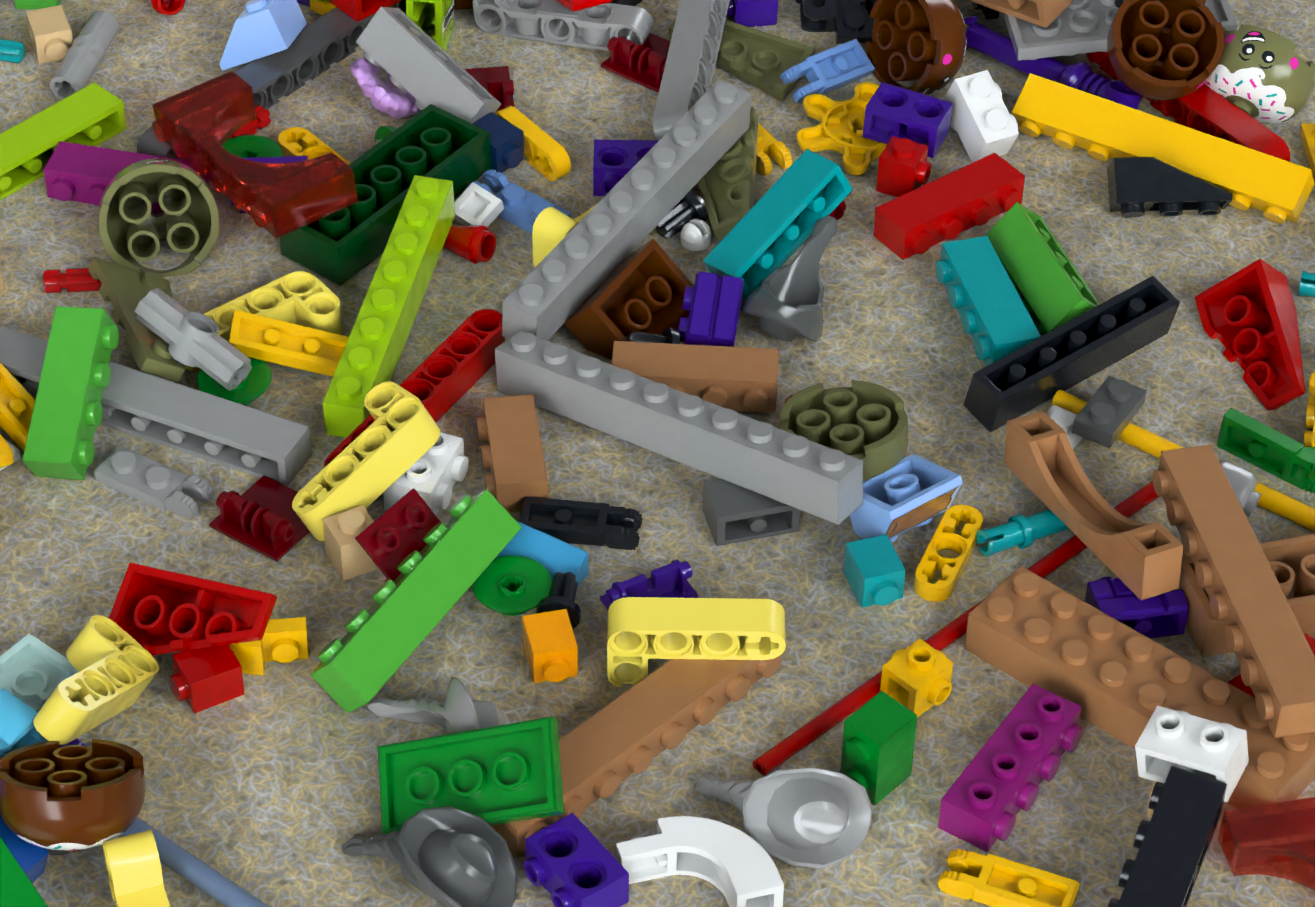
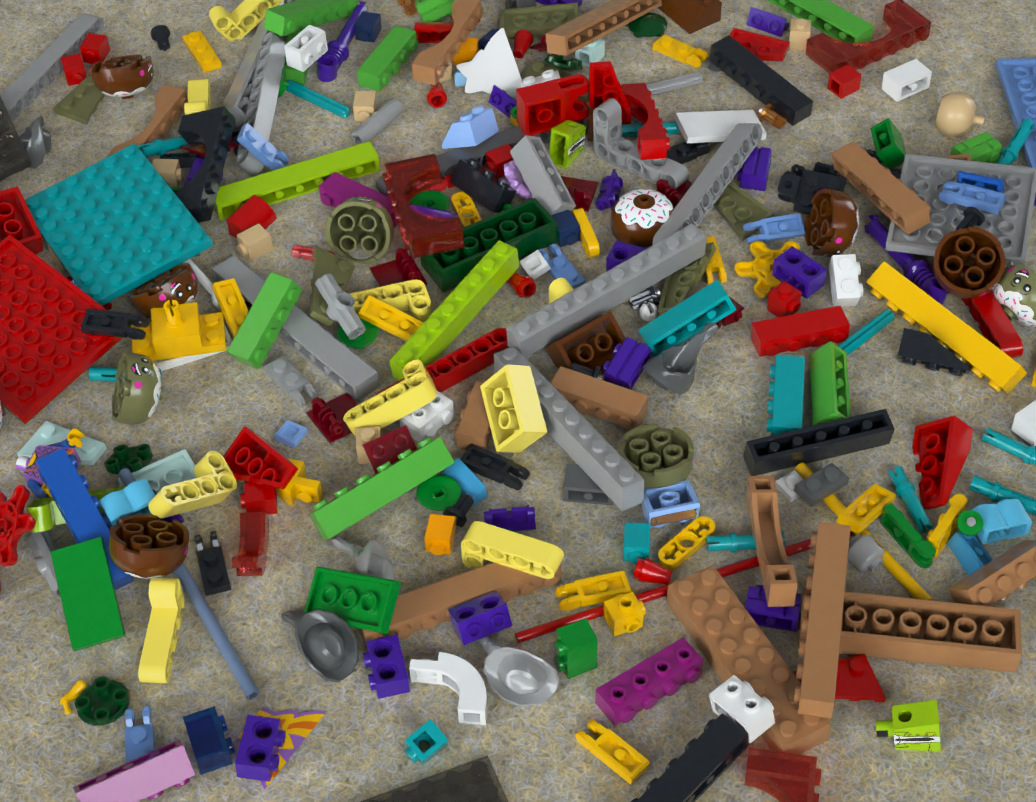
camera: 25 degrees right, 5 degrees up
none -> black hinge [195,531,231,596]
none -> clear red arch [232,511,269,576]
none -> light blue tile [274,420,308,448]
none -> dark red hinge [370,248,428,287]
none -> dark purple brick [448,591,513,645]
none -> black brick [450,158,517,213]
none -> light yellow brick [480,365,547,453]
none -> red brick [485,143,514,178]
none -> yellow hinge [555,570,632,611]
none -> dark purple hinge [596,169,623,211]
none -> cylinder [611,189,674,247]
none -> red cone [633,557,673,585]
none -> yellow plate [837,483,896,534]
none -> teal axle [838,309,895,356]
none -> teal pin [888,466,934,534]

